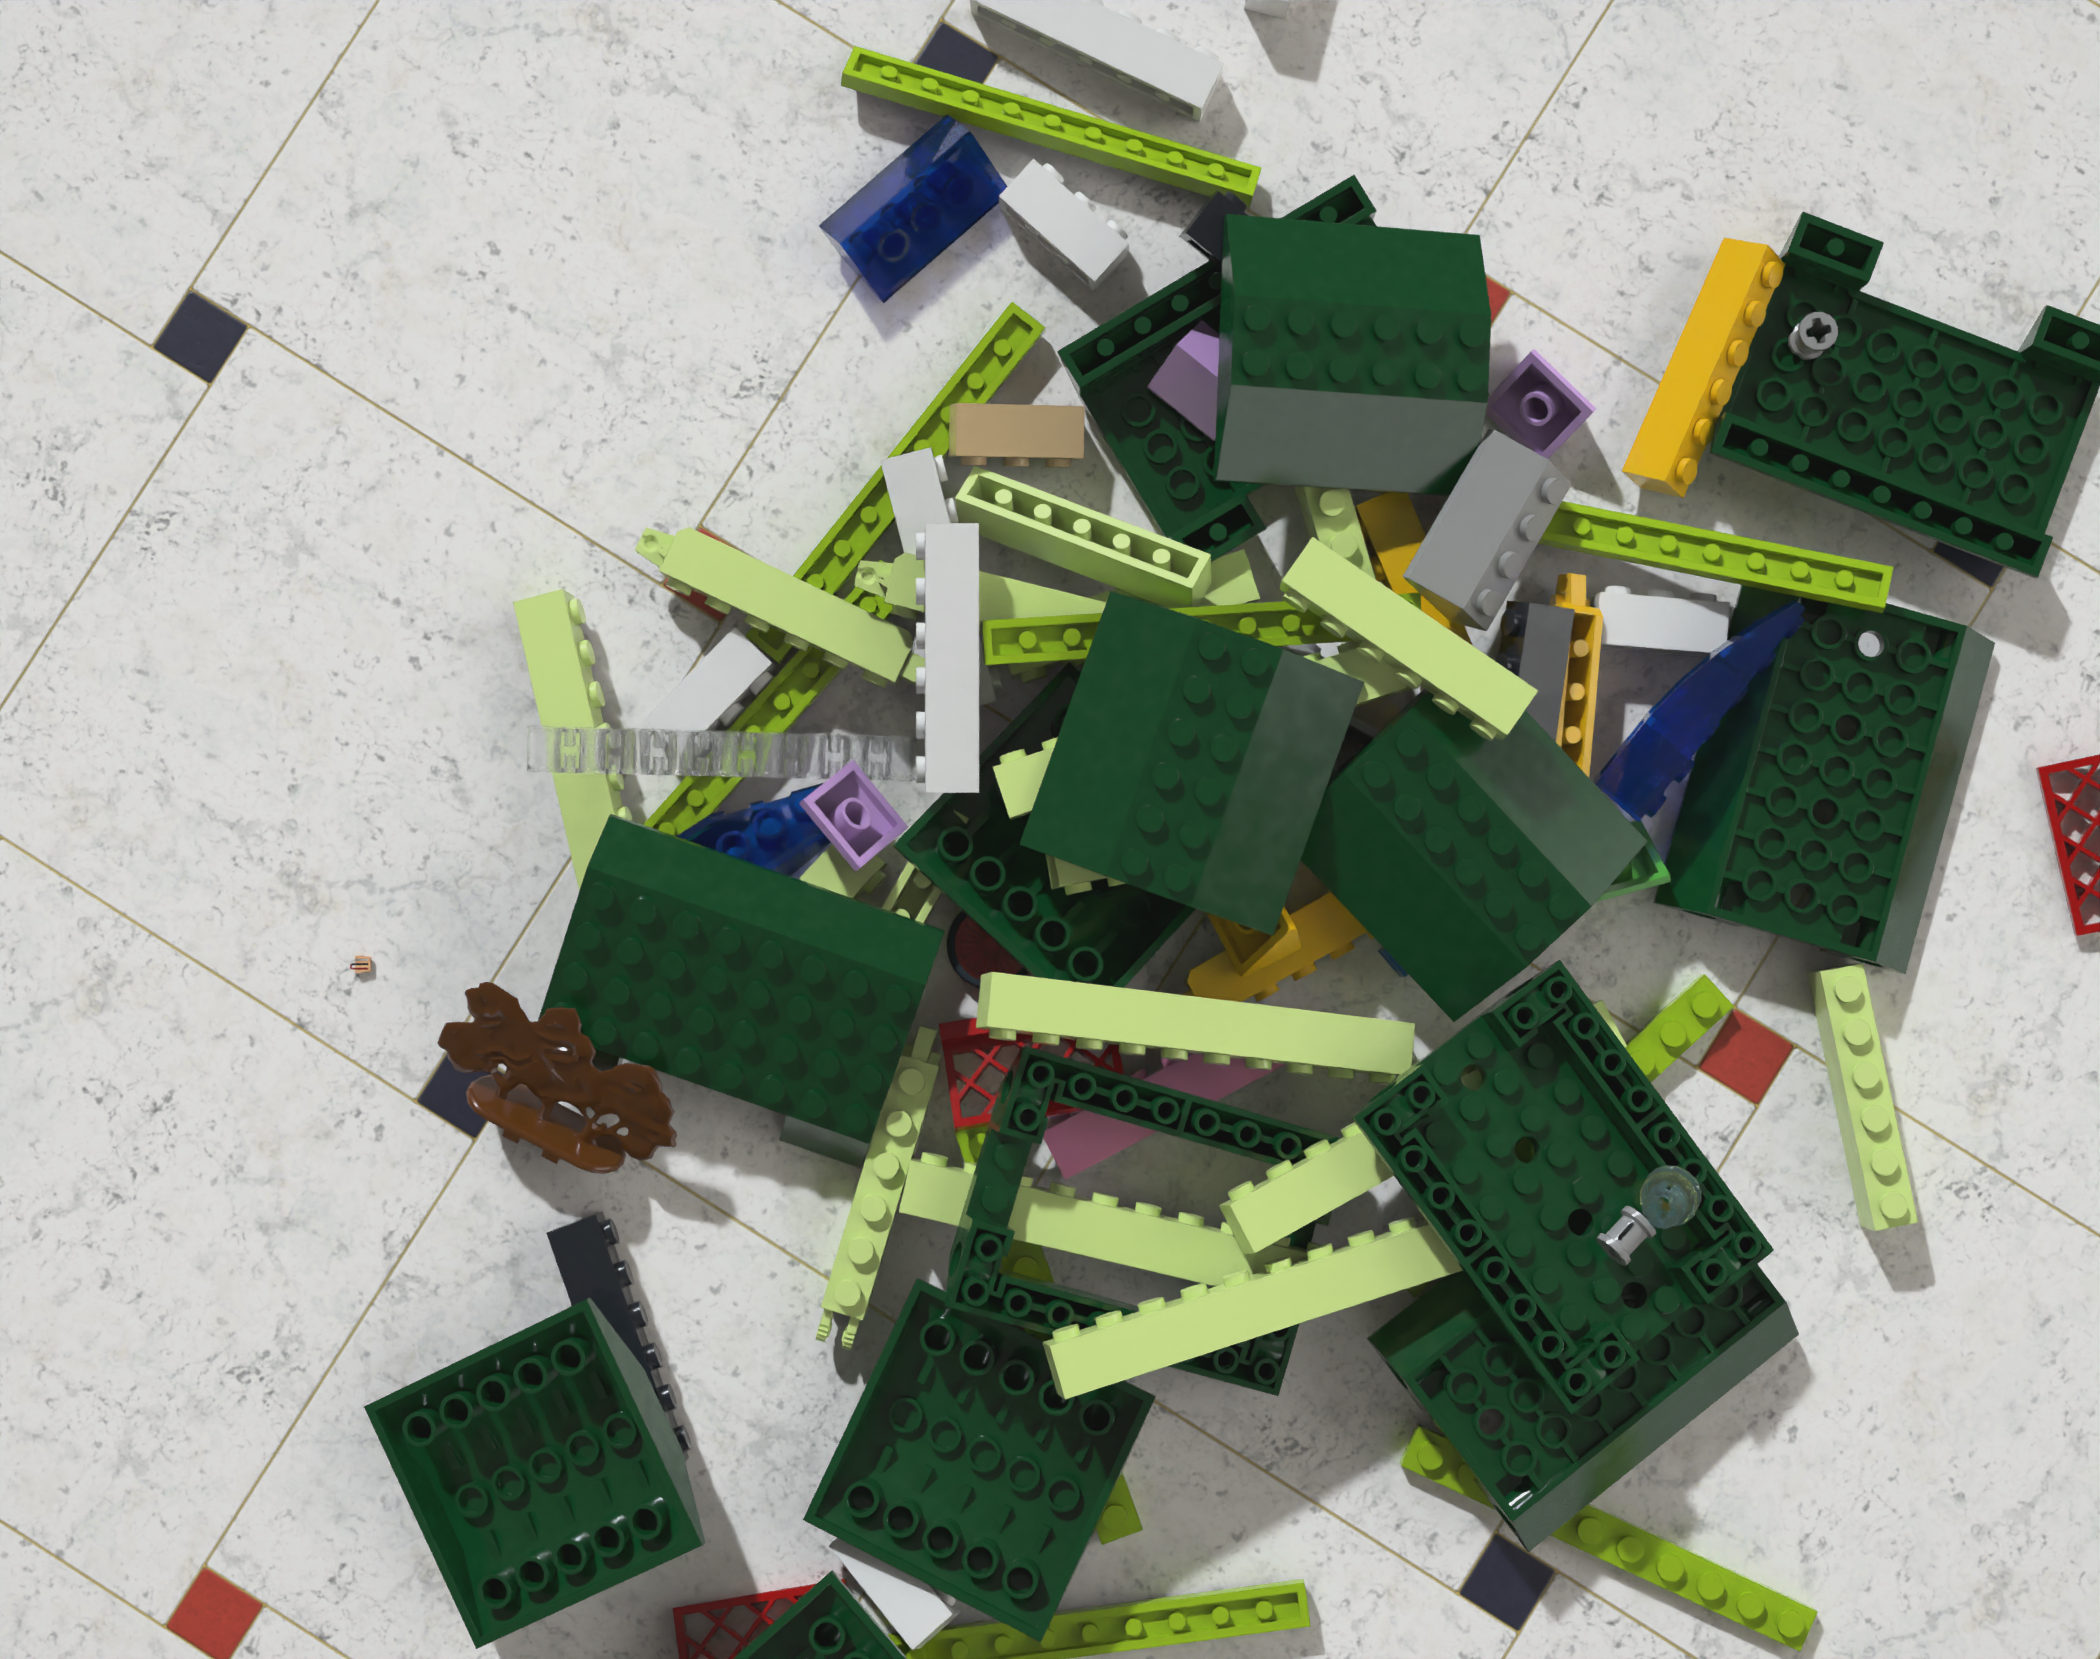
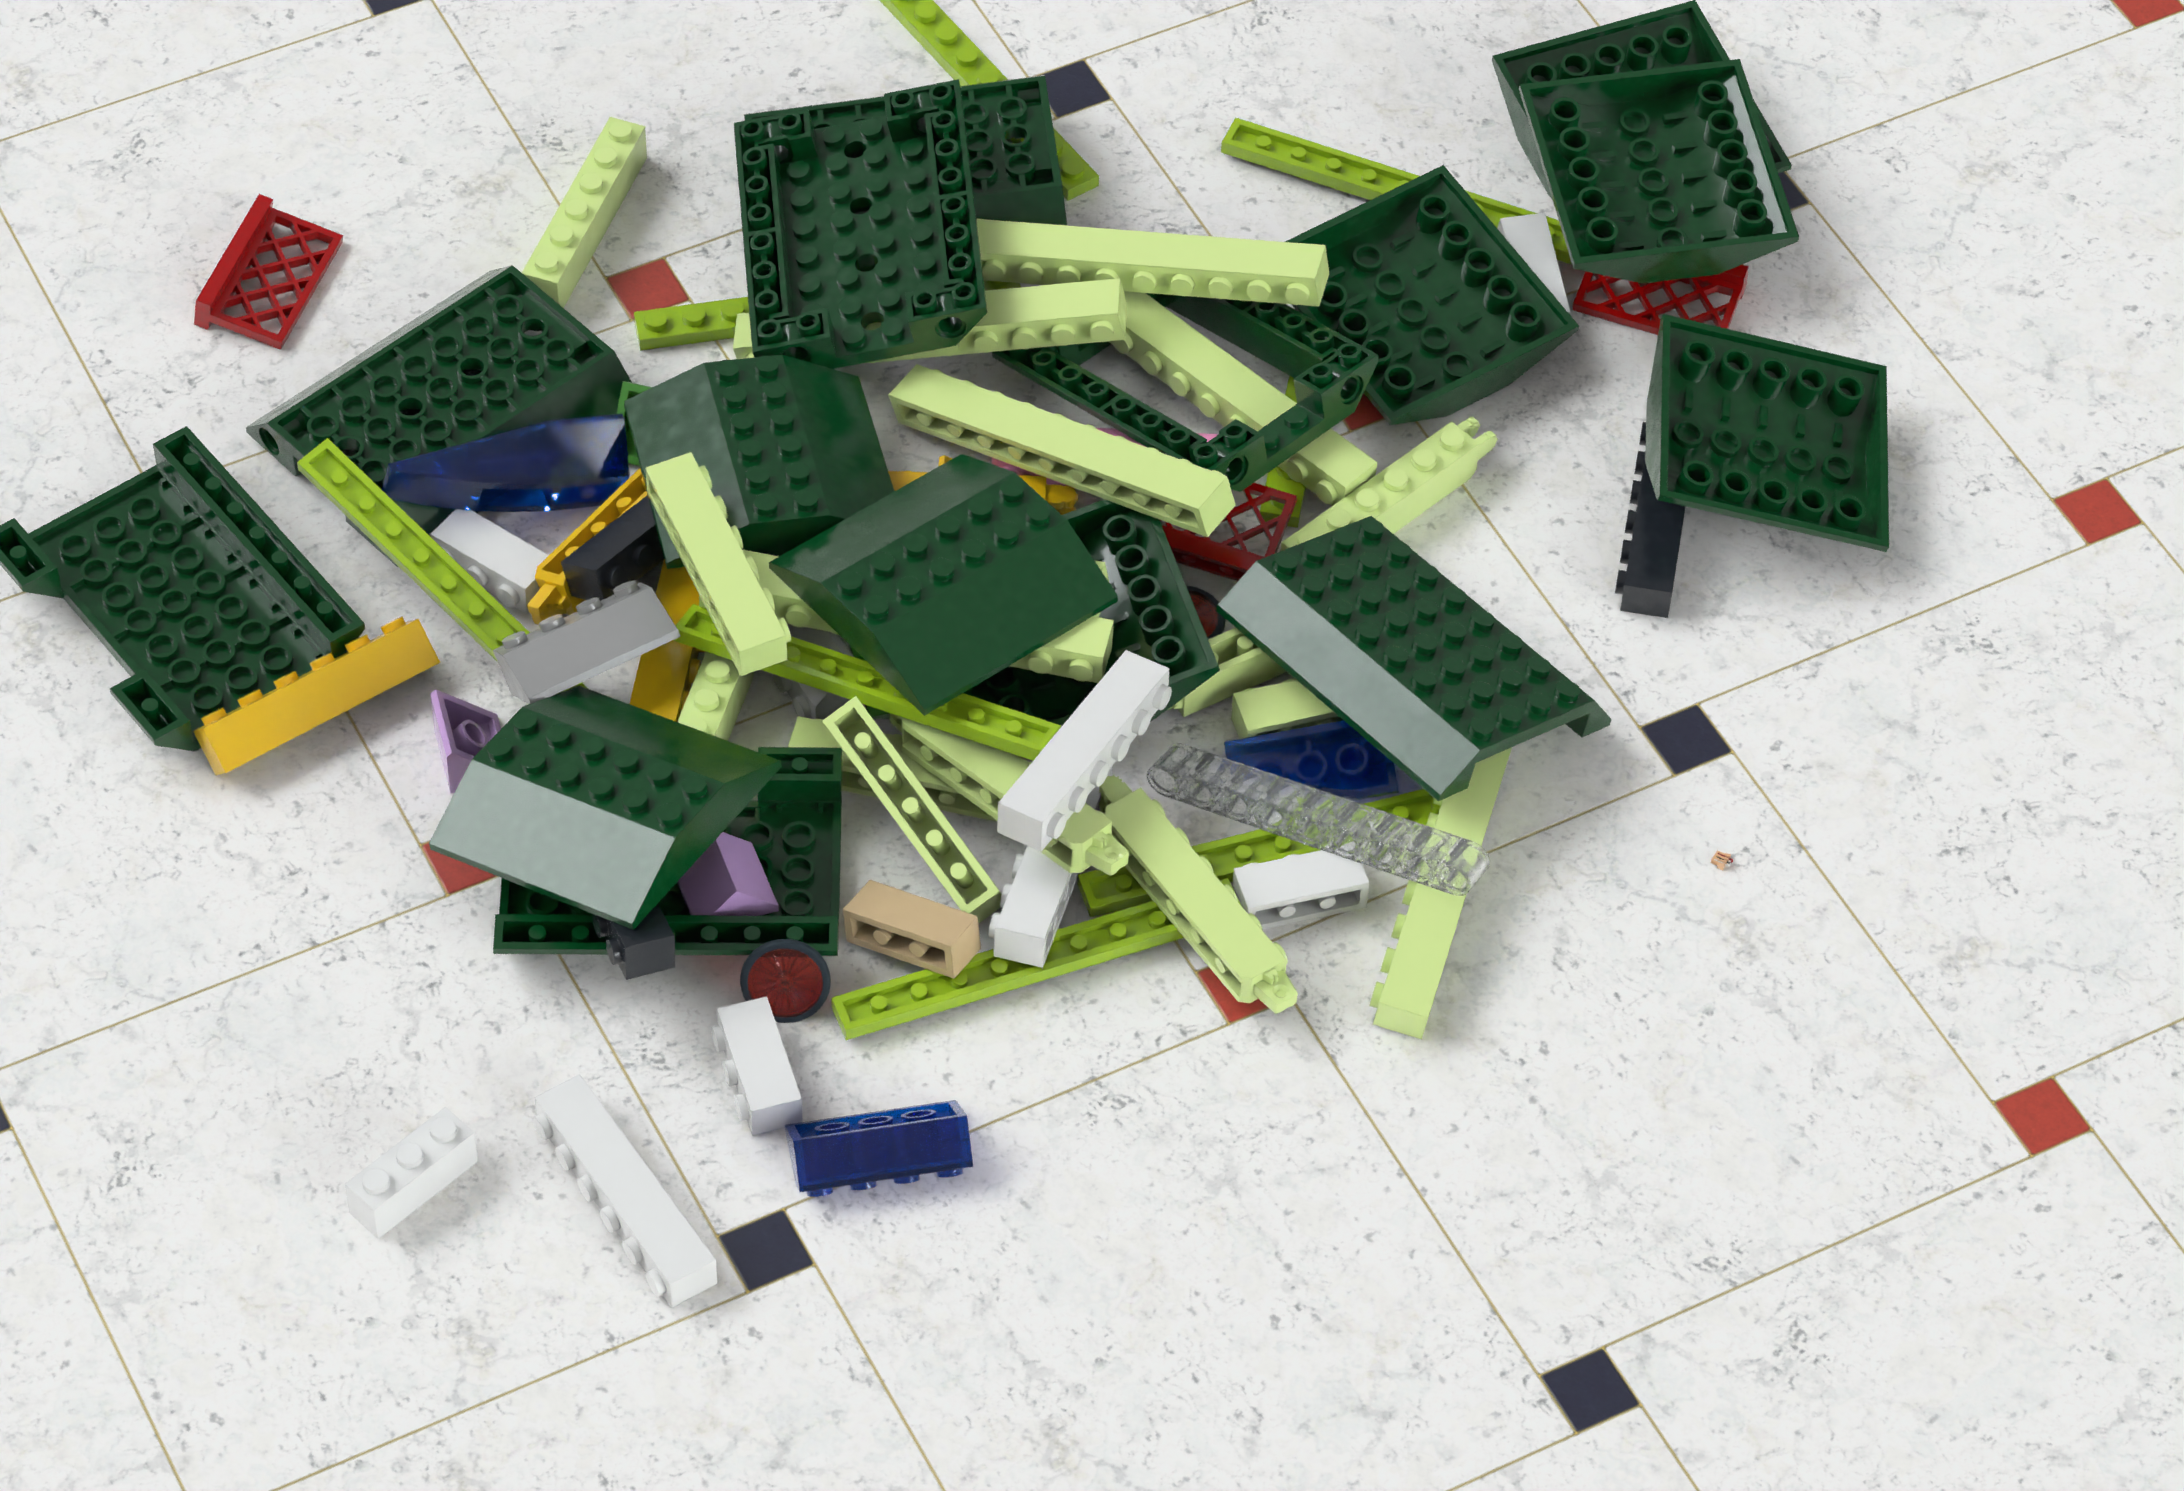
camera: 155 degrees left, 35 degrees down
reddish brown plant [437,982,677,1174] -> none
lavender slope [799,760,908,872] -> none
lime plate [841,46,1262,208] -> none
light grey bush [1595,1205,1656,1266] -> none
clear light blue piece [1640,1165,1701,1229] -> none
light grey bush [1788,312,1838,360] -> none
none -> clear red wheel [740,939,831,1023]

